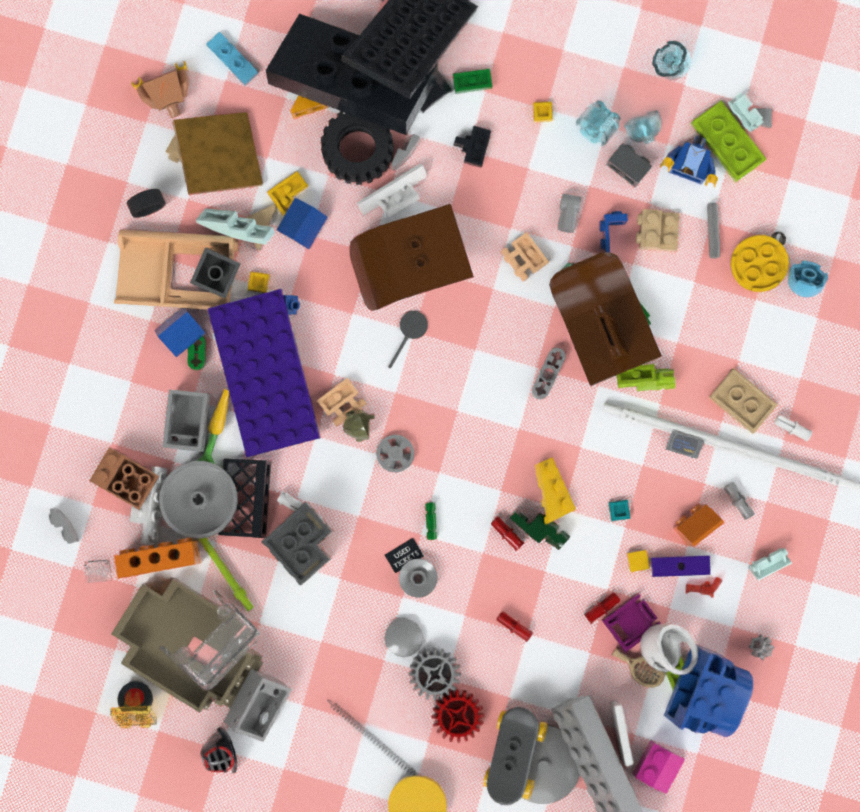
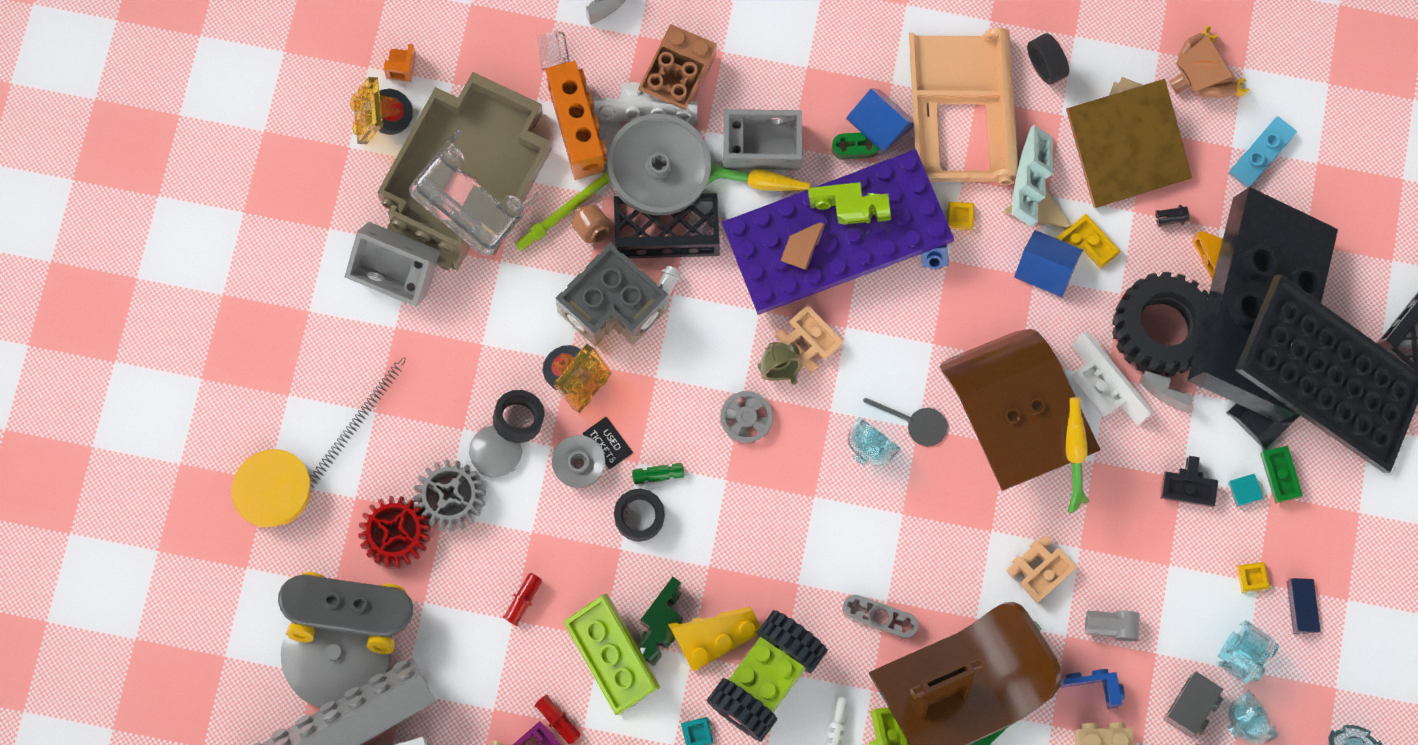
camera: 85 degrees right, 10 degrees down
dark grey slope [190,247,241,299] -> none
black piece [200,727,238,774] -> none
red axle [491,517,524,551] -> none
none -> orange panel [383,44,416,82]
none -> black tyre [492,390,545,443]
none -> clear yellow plate [542,343,612,414]
none -> lime tile [563,593,661,716]
none -> nougat head [572,205,611,243]
none -> black tyre [614,488,665,542]
none -> plate [706,610,828,742]
none -> nougat slope [781,222,825,270]
none -> lime plate [808,182,891,224]
none -> clear light blue cylinder [847,416,901,467]
none -> yellow piece [1065,397,1090,513]
none -> black pin [1155,204,1190,227]
none -> teal tile [1228,473,1263,507]
none -> dark blue slope [1286,578,1321,634]

